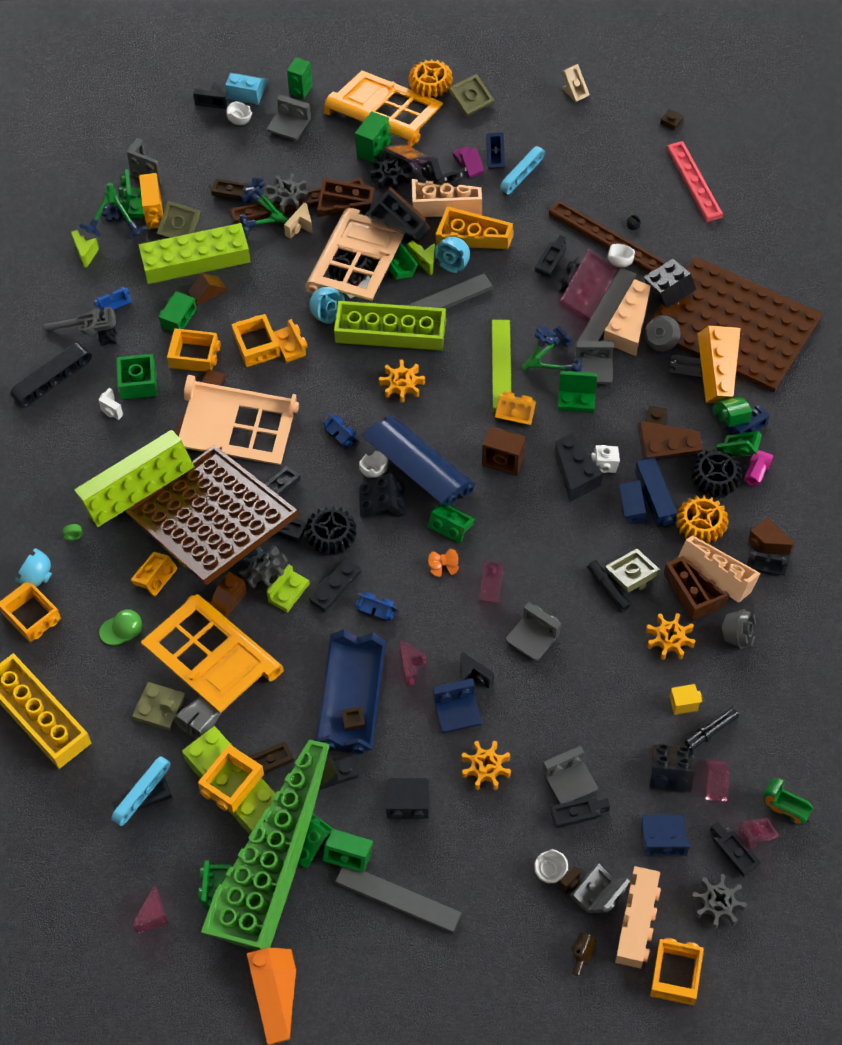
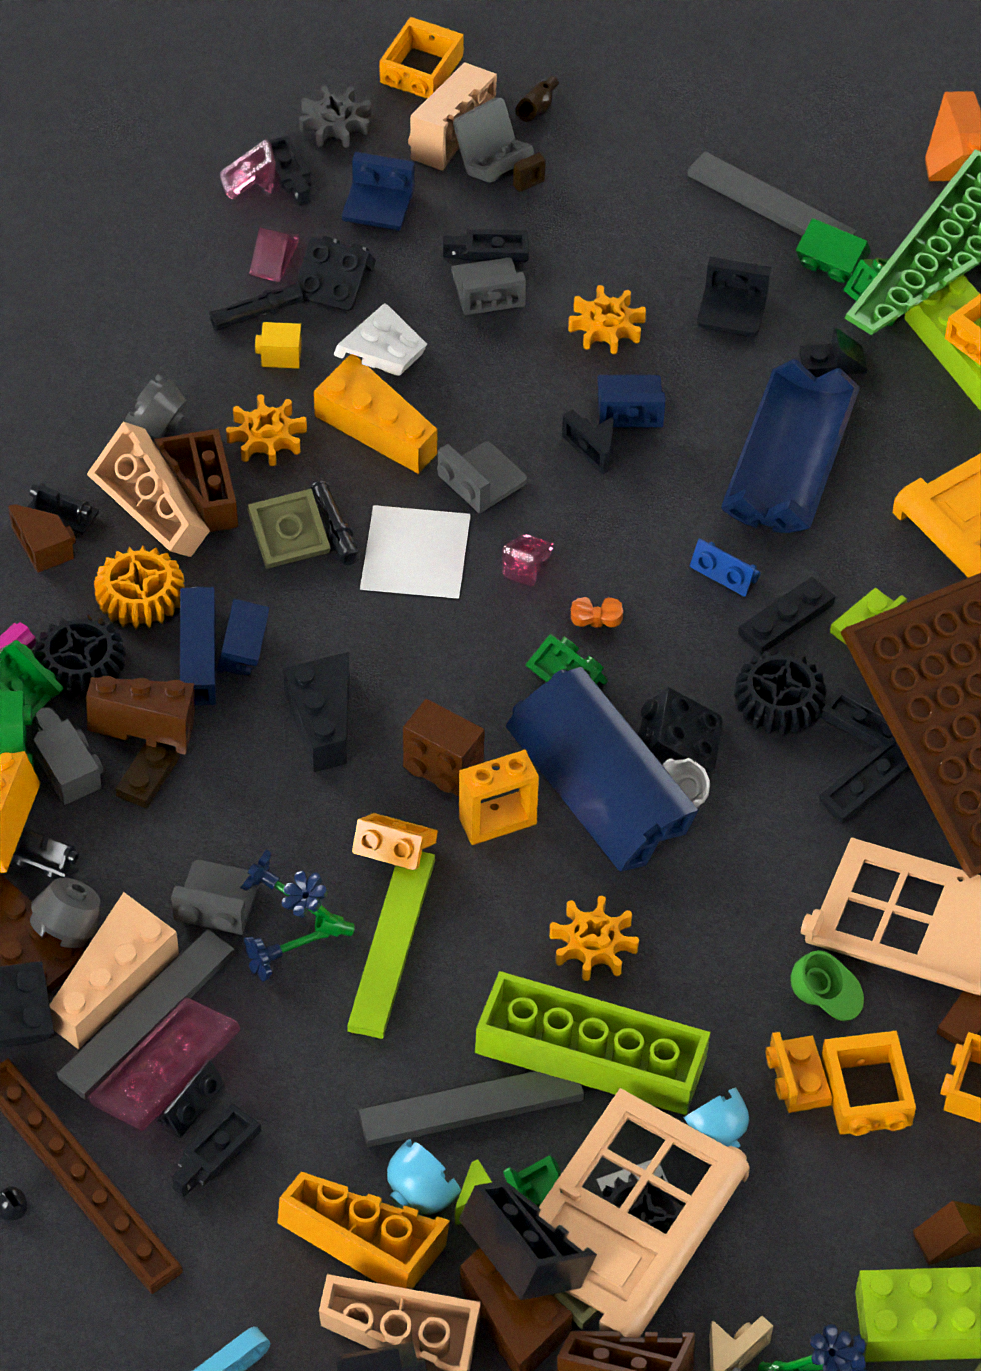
camera: 170 degrees left, 5 degrees down
dark brown plate [249,741,294,774] -> none
blue hinge [323,413,359,447] -> none
dark brown plate [342,706,366,732] -> none
clear pink slope [400,641,427,686] -> none
white hair [534,849,568,884] -> none
green bracket [557,371,597,413] -> none
white brick [590,445,620,473] -> none
white hair [607,244,635,268] -> none
green animal [762,778,813,824] -> none
none -> dark grey hinge [34,707,104,805]
none -> light orange wedge [314,354,437,474]
none -> white wing [333,303,427,376]
none -> white sticker [360,505,471,599]
none -> light orange window [459,750,539,845]
none -> bright green cap [790,950,864,1021]

